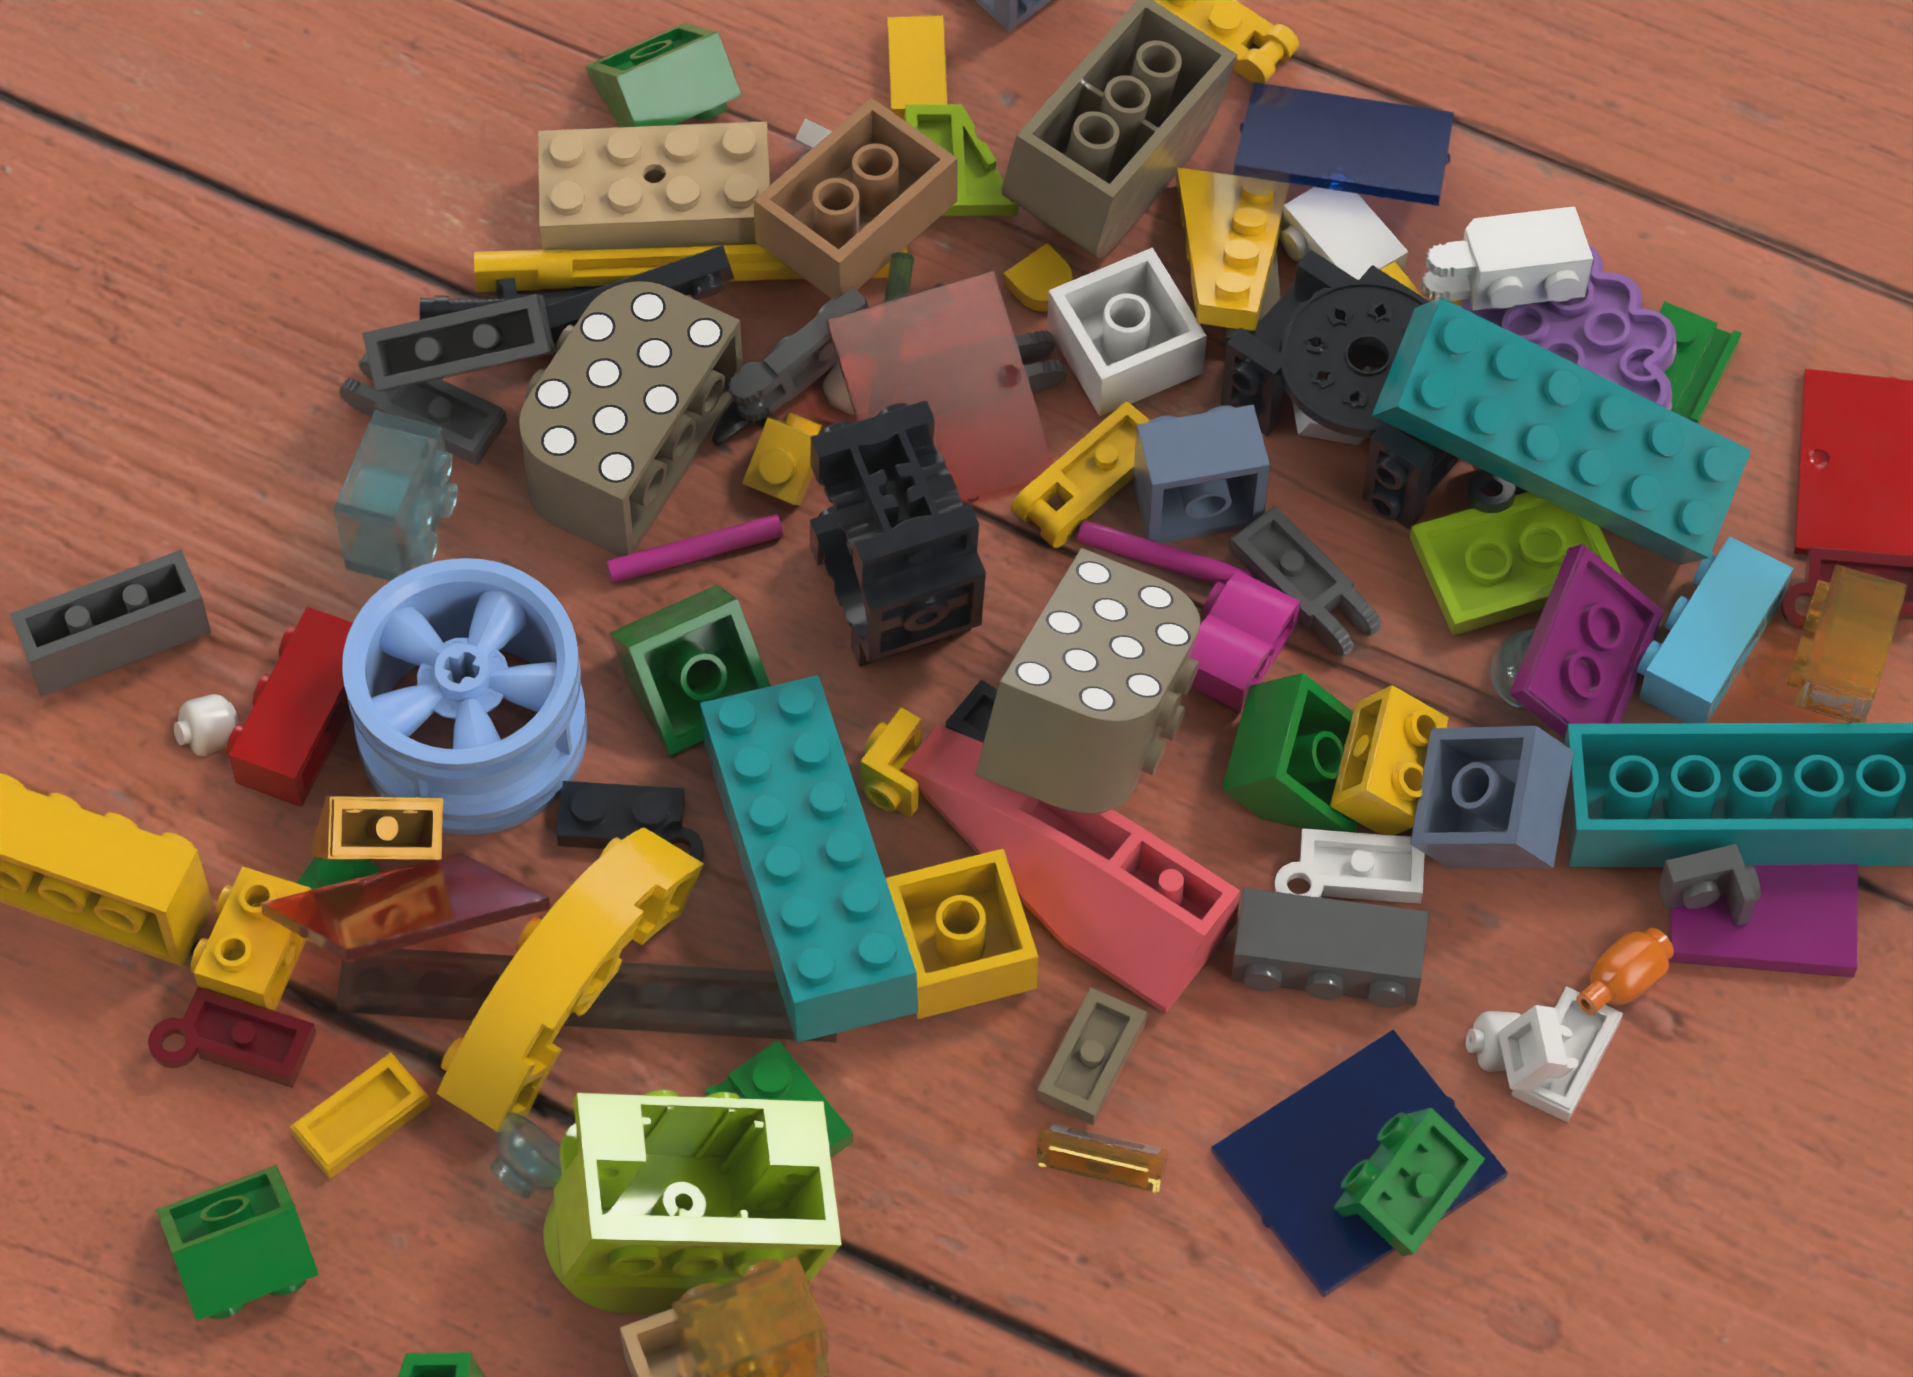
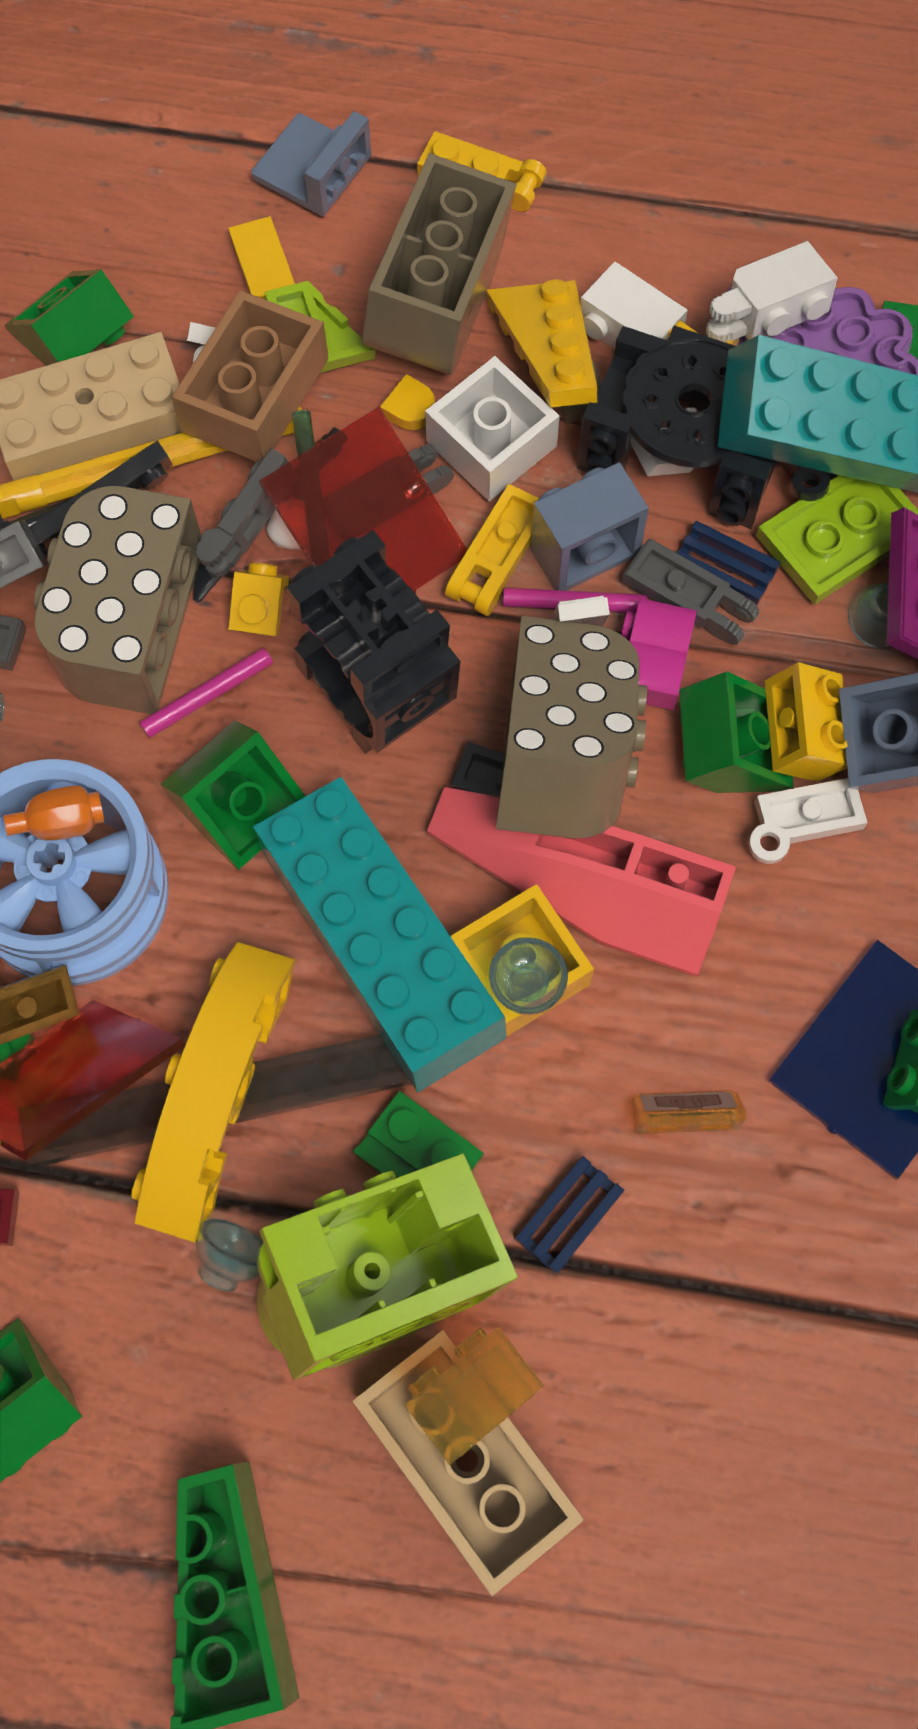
camera: 15 degrees left, 10 degrees up
yellow tile [290,1053,431,1180] -> none
black hinge [556,781,704,862] -> none
yellow bracket [860,707,922,817] -> none
dark tan plate [1037,987,1147,1125] -> none
dark grey brick [1231,888,1429,1008] -> none
clear blue piece [1233,82,1454,206] -> none
none -> orange plant [3,786,105,841]
none -> clear light blue piece [489,937,568,1015]
none -> dark blue tile [515,1156,624,1275]
none -> white tile [551,596,610,626]
none -> dark blue tile [677,520,781,605]

